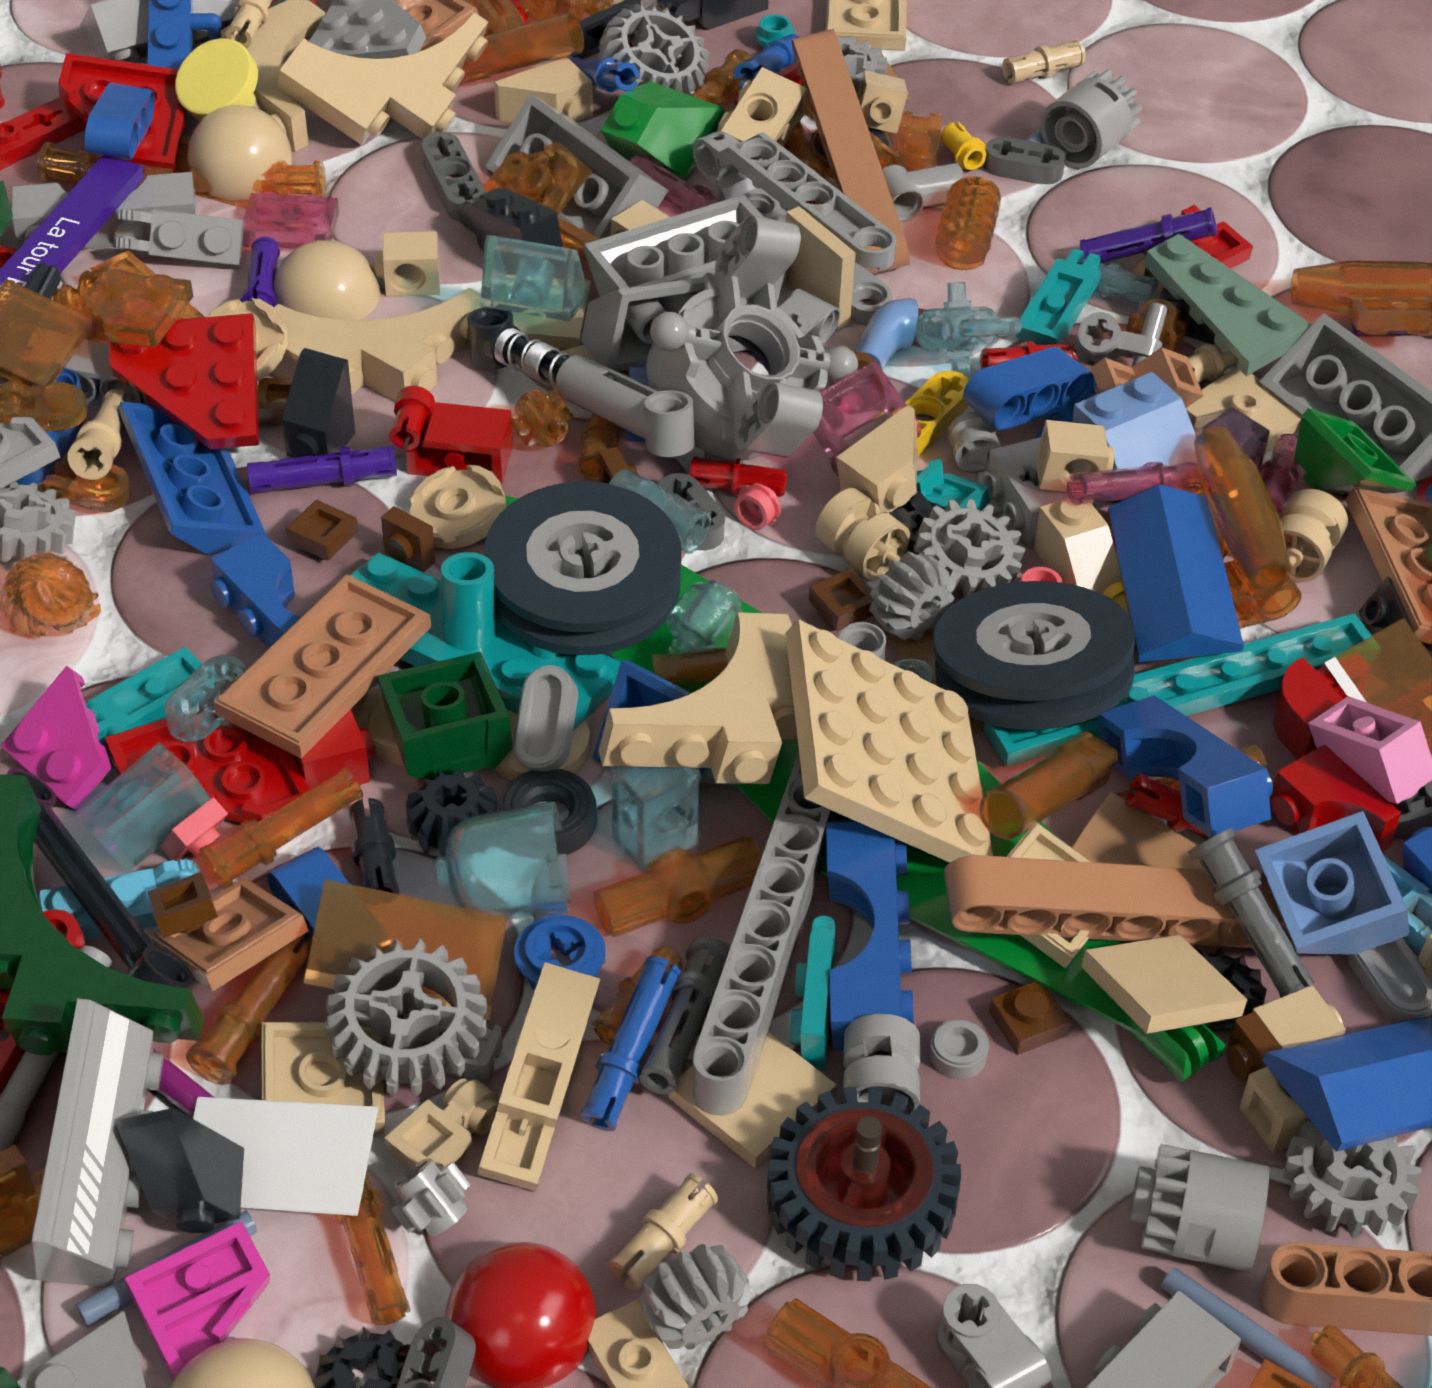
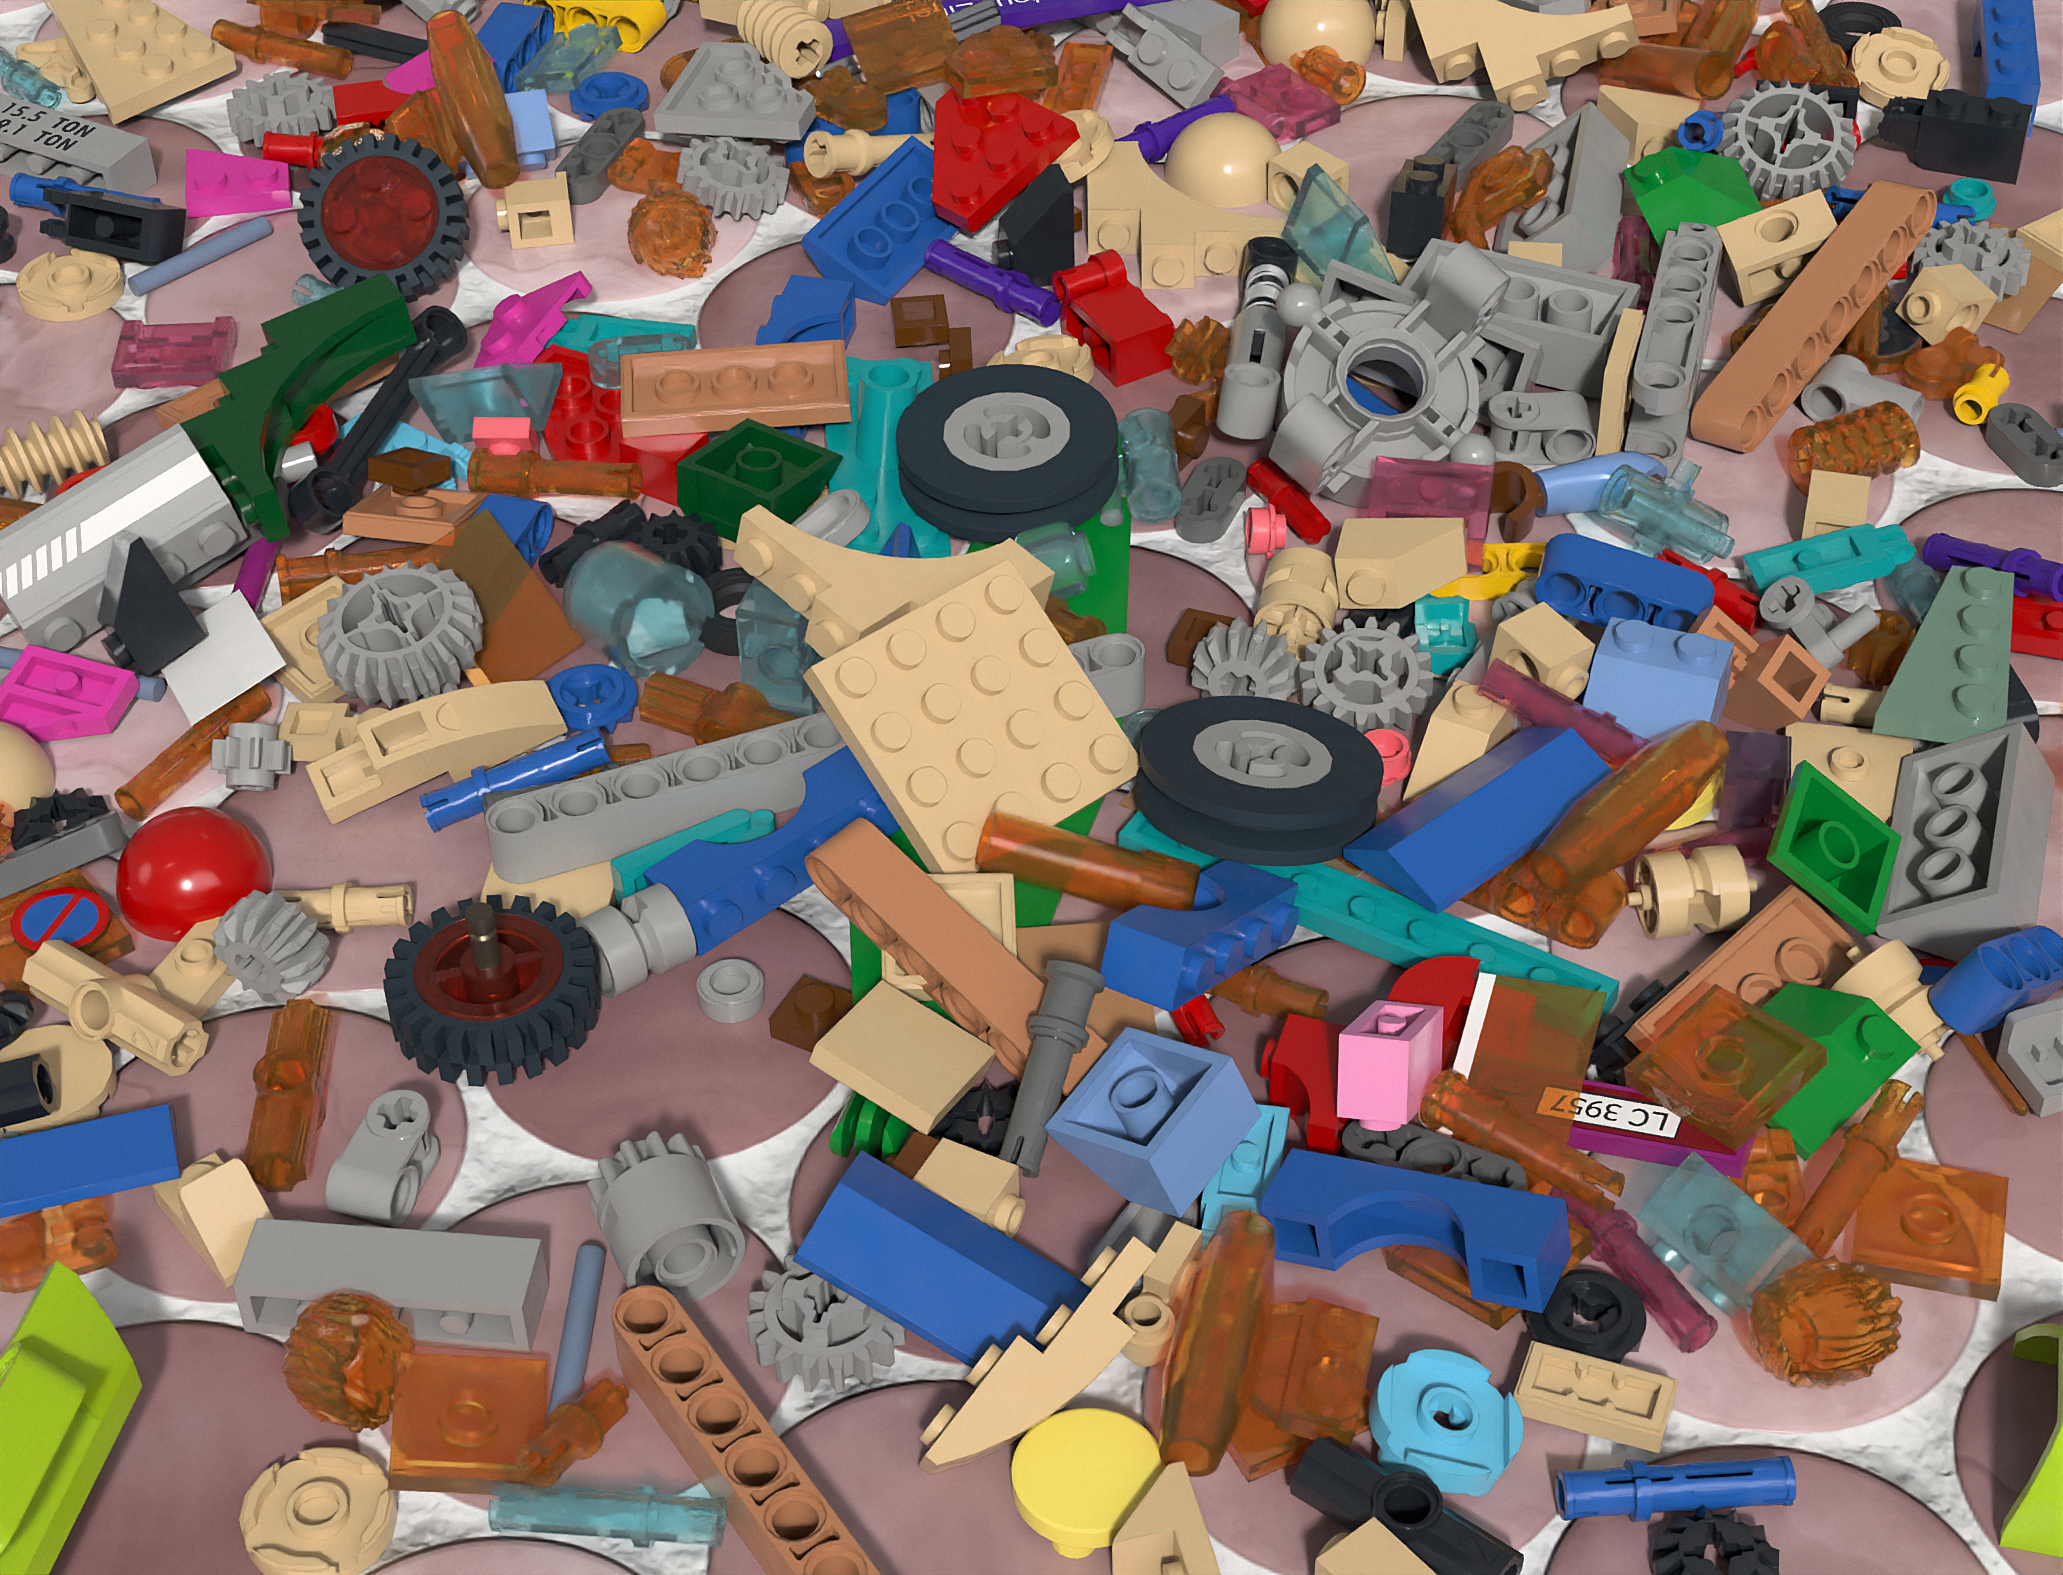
camera: 55 degrees right, 5 degrees down
none -> tan brick [1801,469,1871,540]

